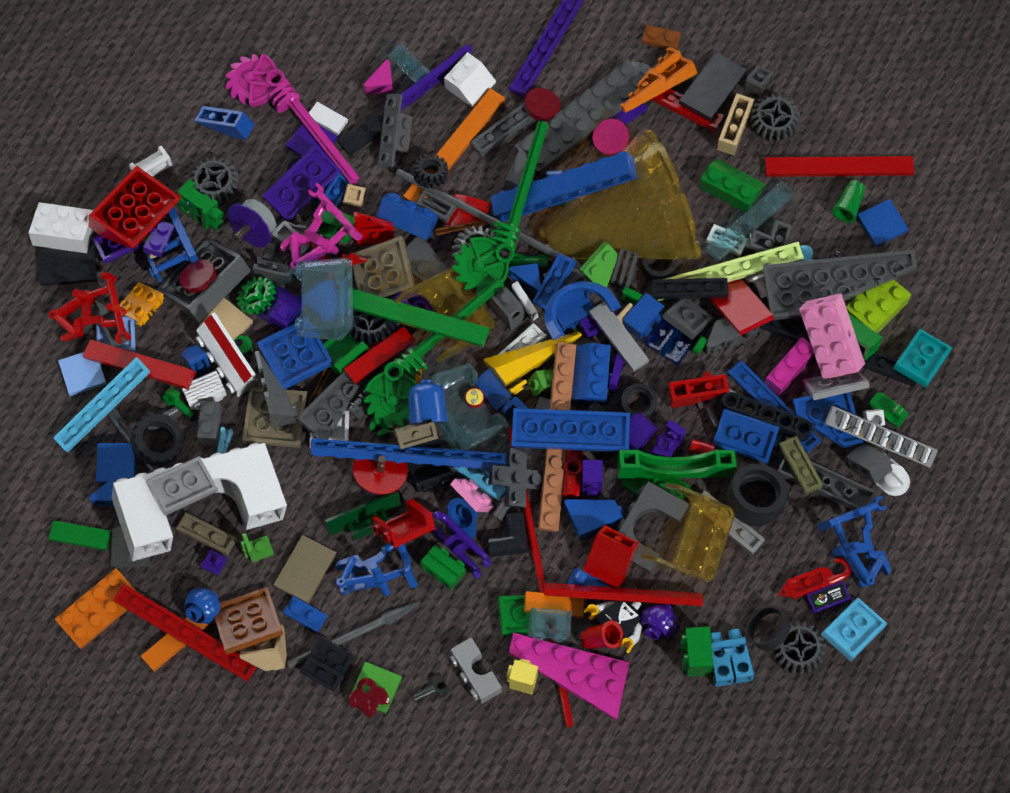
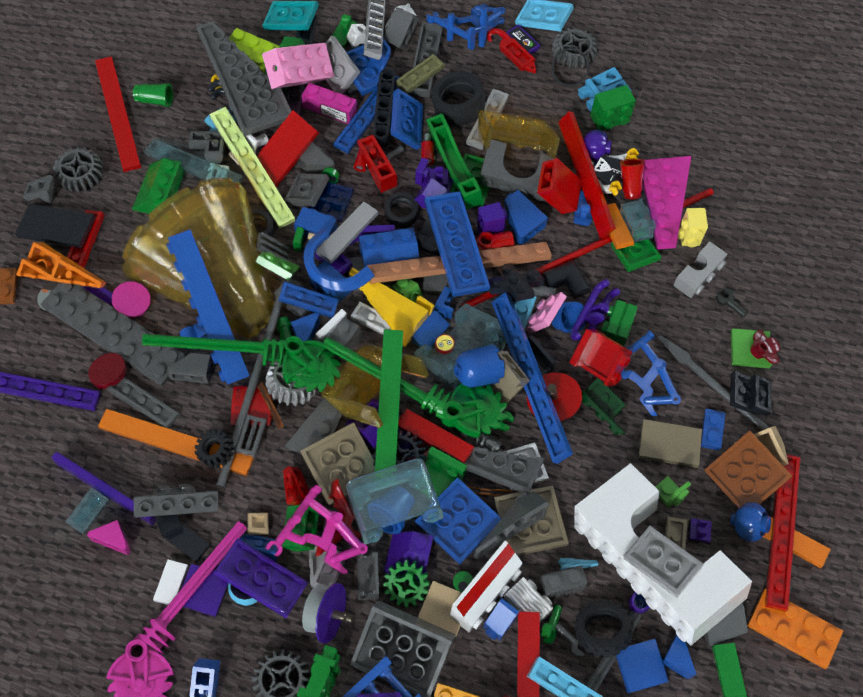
camera: 110 degrees left, 5 degrees down
dark red tile [179,260,217,293] -> none
blue brick [376,193,439,240] -> none
white slope [444,52,496,108] -> none
black tile [652,278,728,300] -> none
tan brick [717,94,754,155] -> none
blue tile [857,199,909,247] -> none

